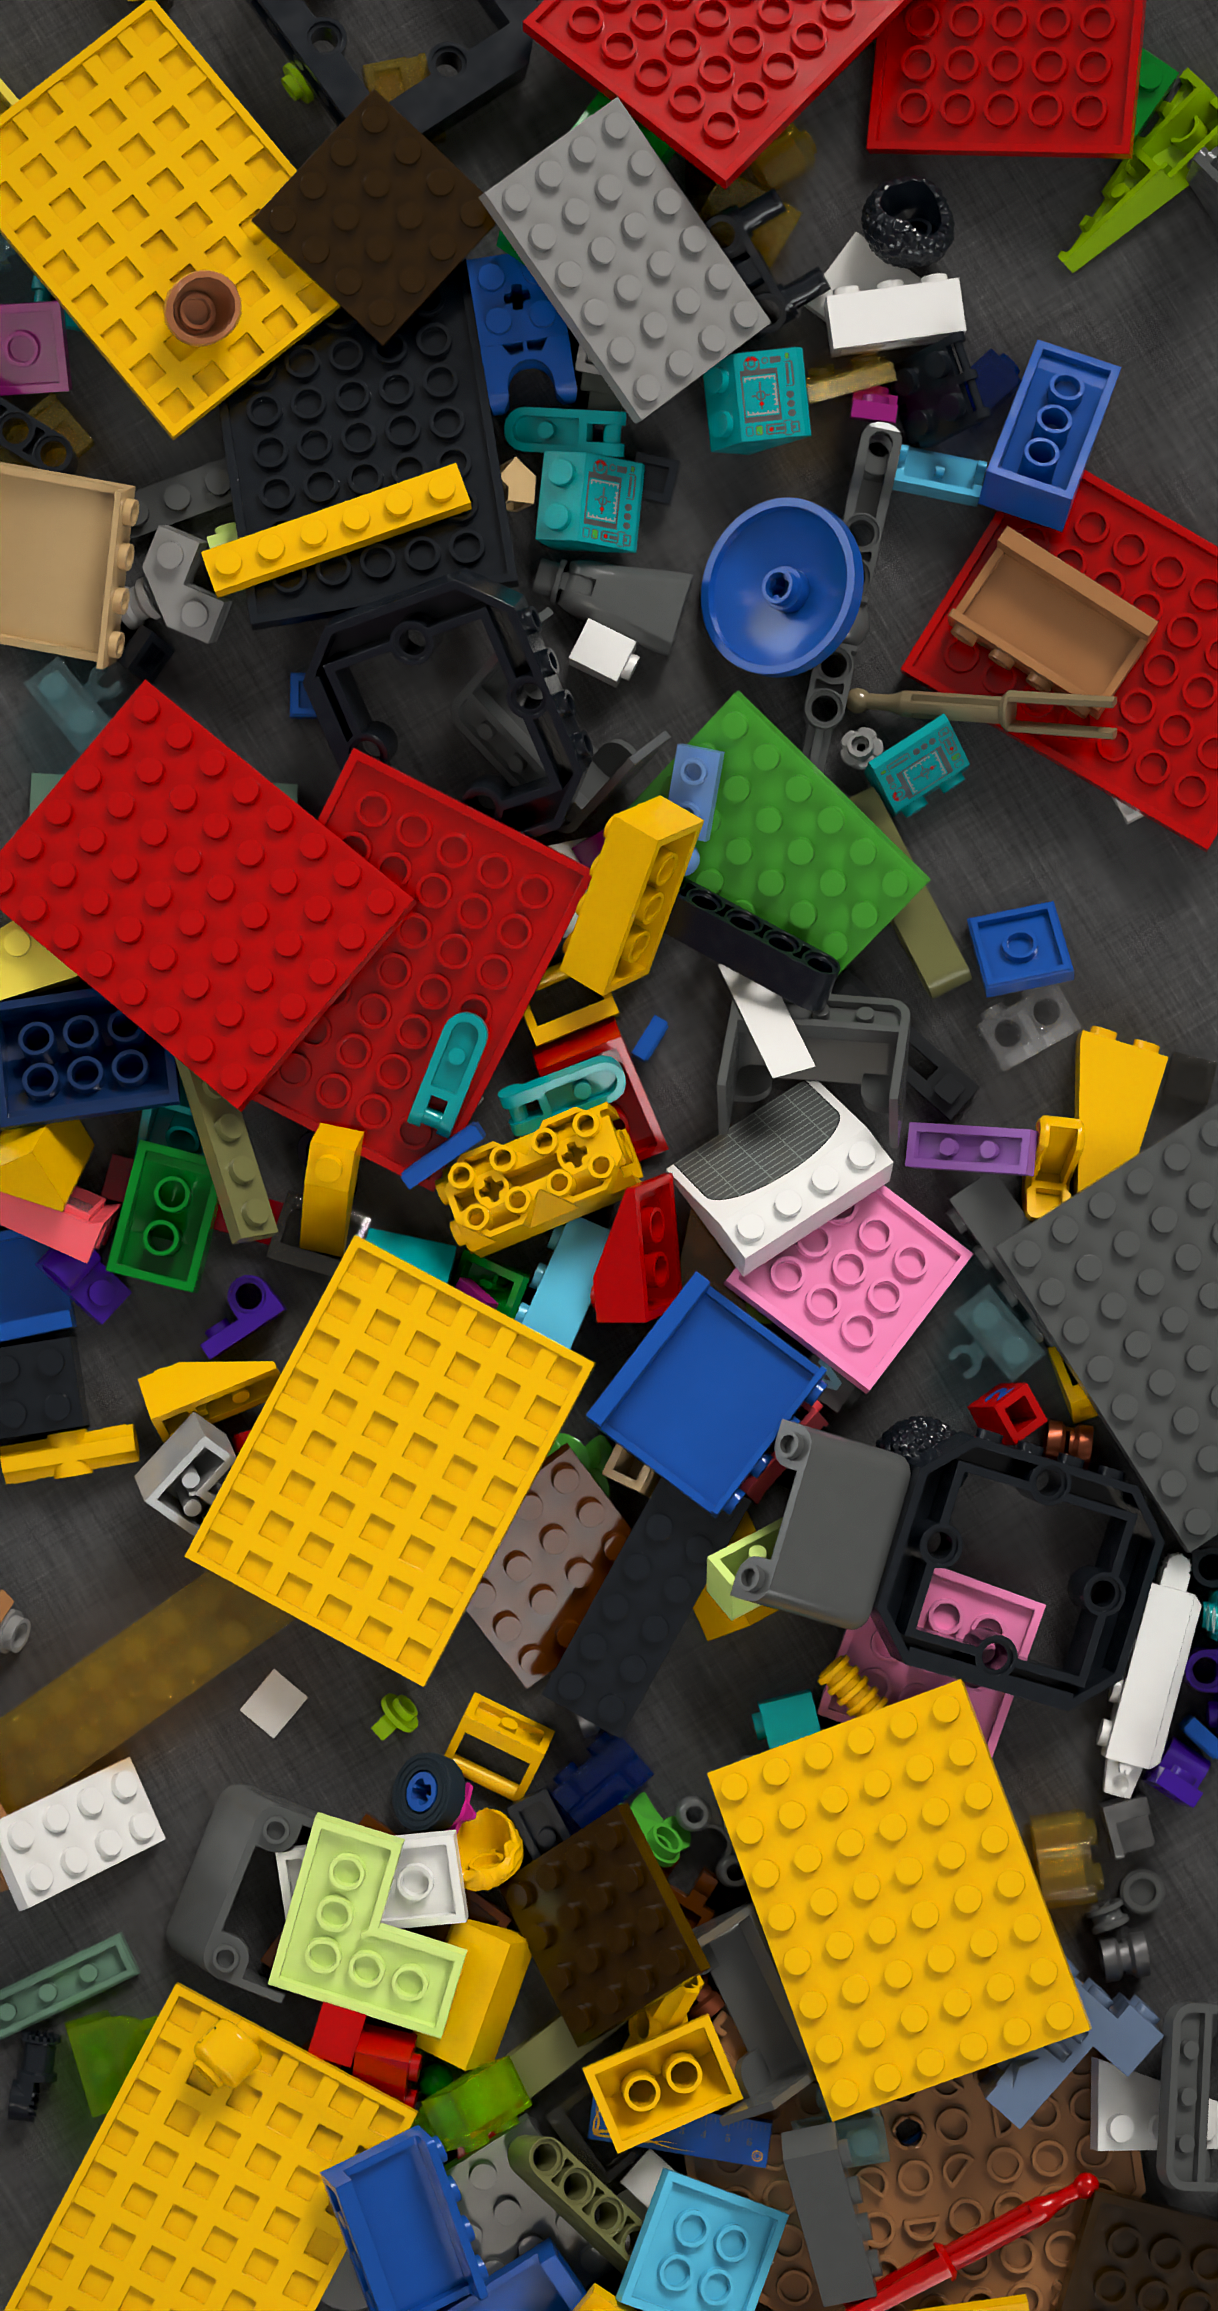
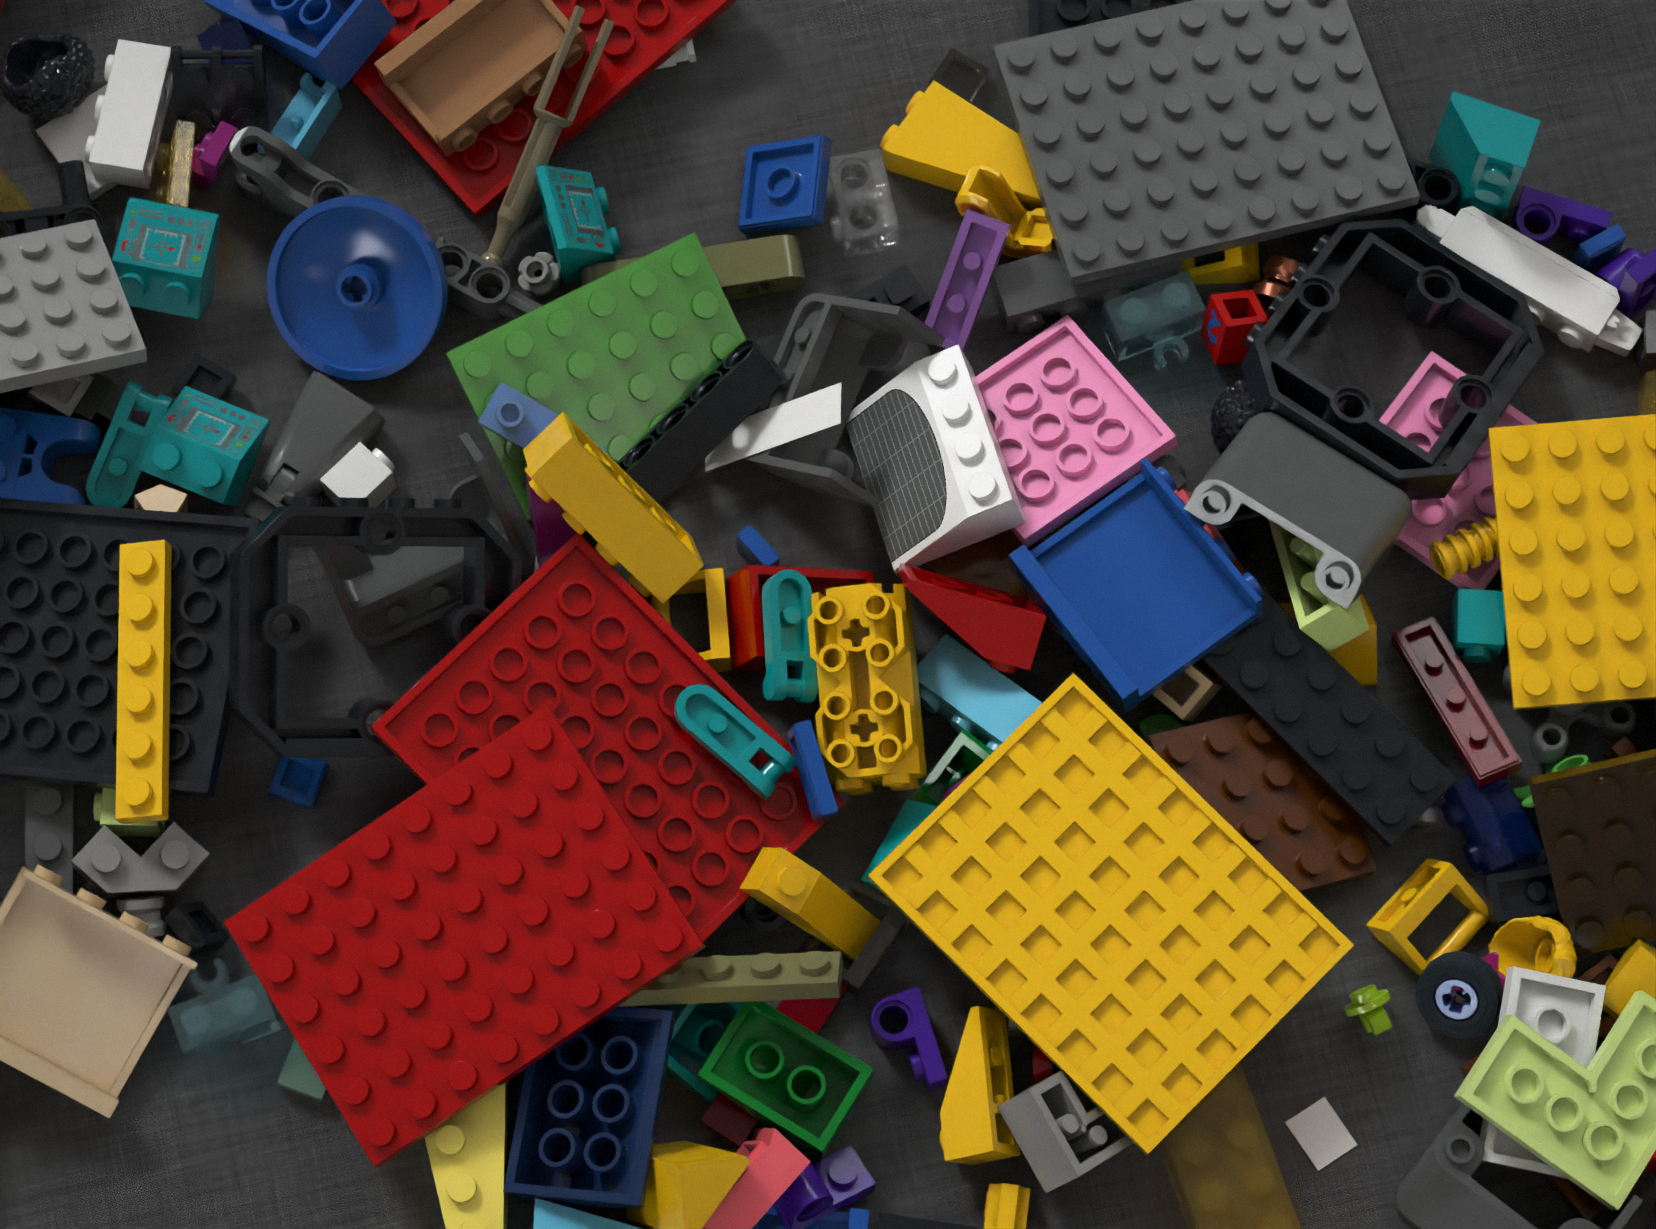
camera: 75 degrees left, 15 degrees down
none -> tile [1391,616,1522,788]

